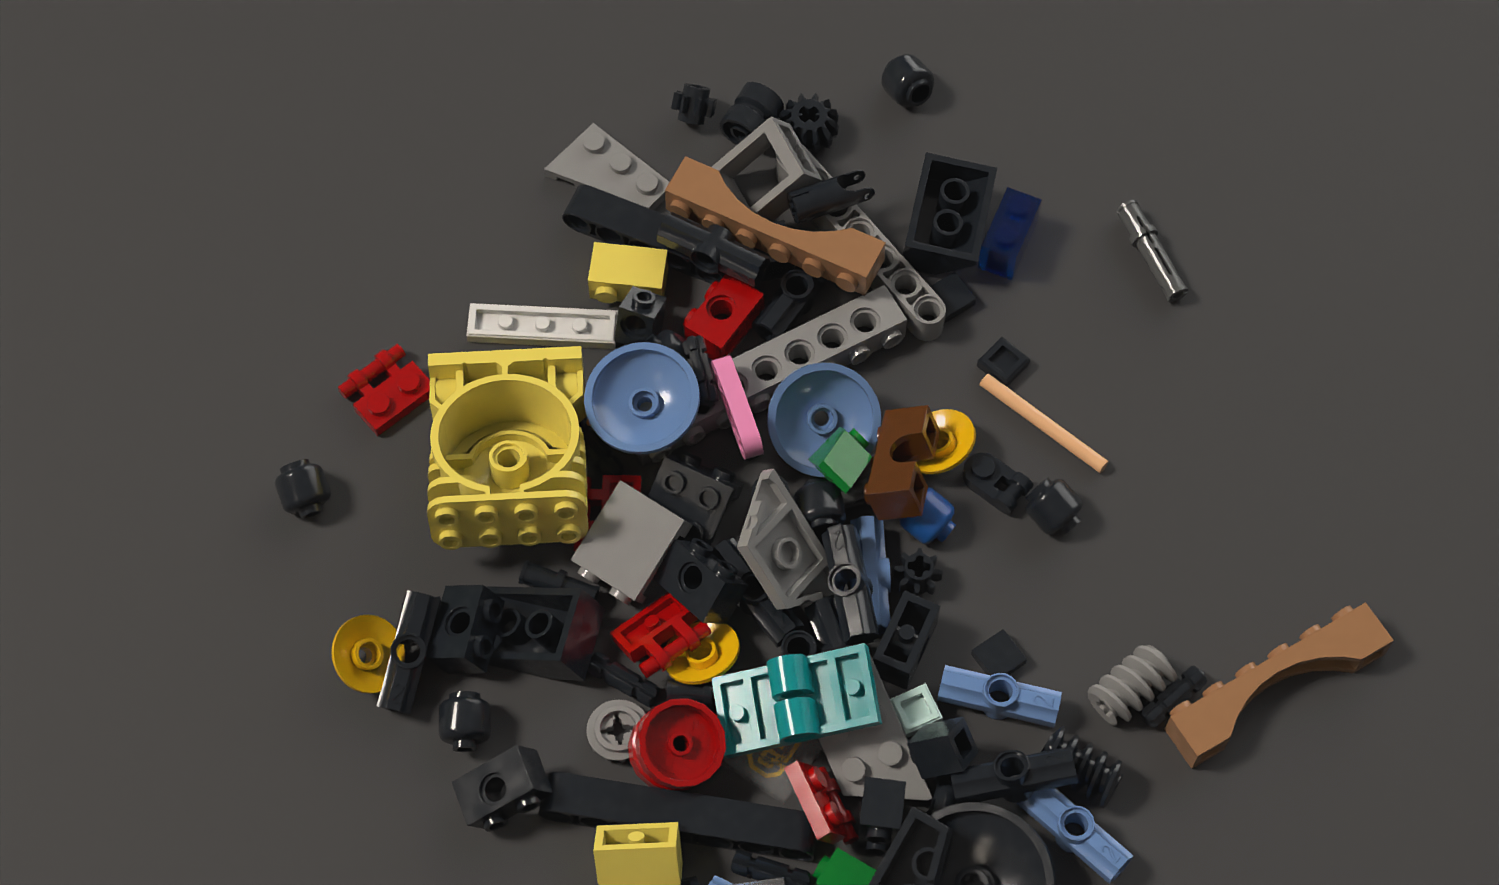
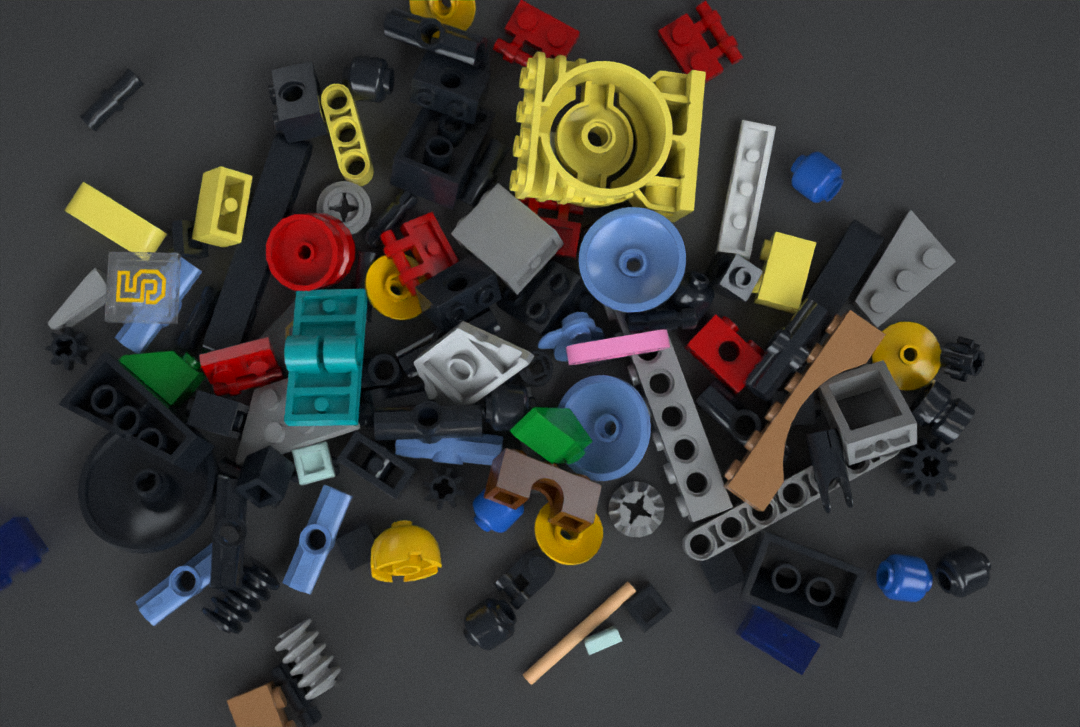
camera: 105 degrees right, 20 degrees up
none -> light yellow beam [321,84,374,186]
none -> yellow cylinder [370,520,442,582]
none -> red plate [493,0,580,67]
none -> medium blue plate [537,312,604,362]
none -> light aqua tile [584,626,622,655]
none -> light grey gear [609,481,665,537]
none -> blue head [791,151,844,203]
none -> yellow dish [871,322,941,391]
none -> blue head [876,554,933,602]

